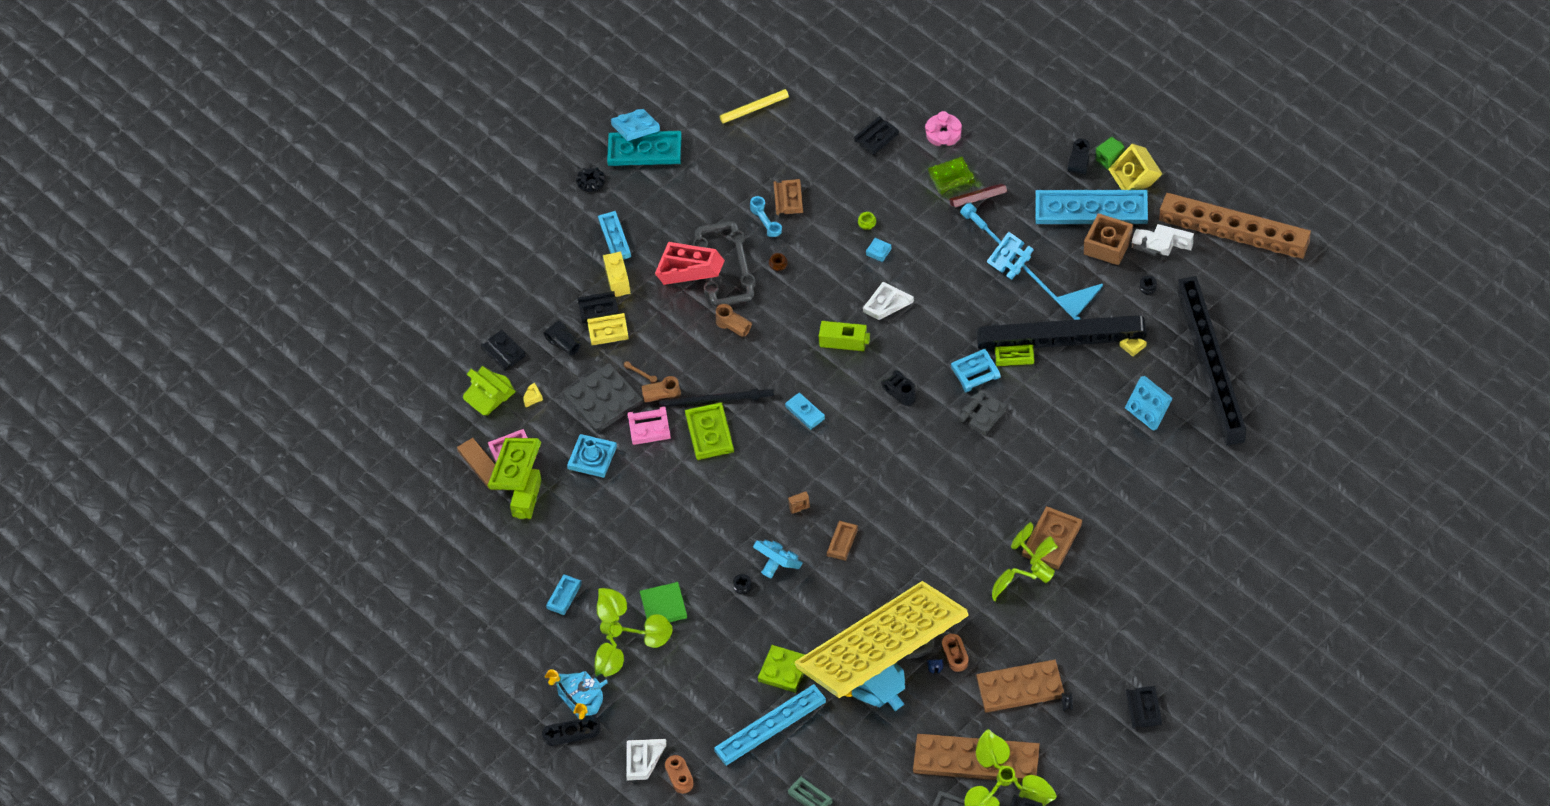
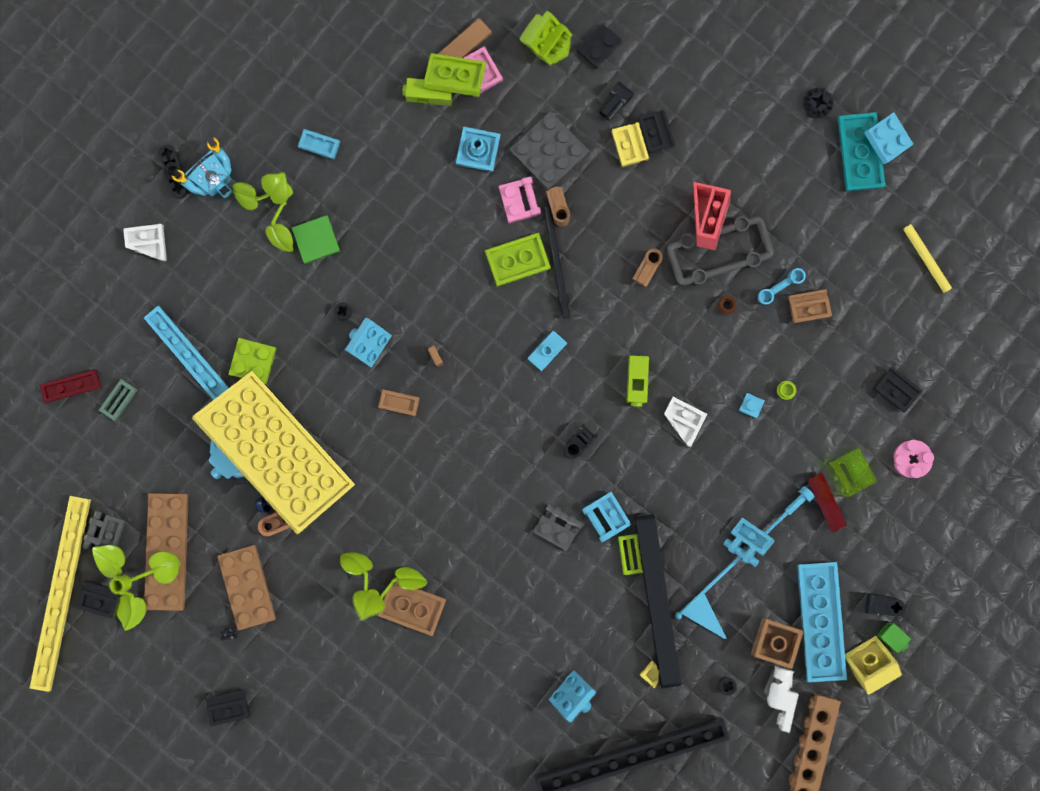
camera: 80 degrees right, 30 degrees up
light yellow tile [523,383,543,407] -> none
medium azure plate [598,211,631,259] -> none
light yellow brick [603,251,631,297] -> none
medium nougat hinge [624,361,657,384] -> none
nougat plate [665,755,694,794] -> none

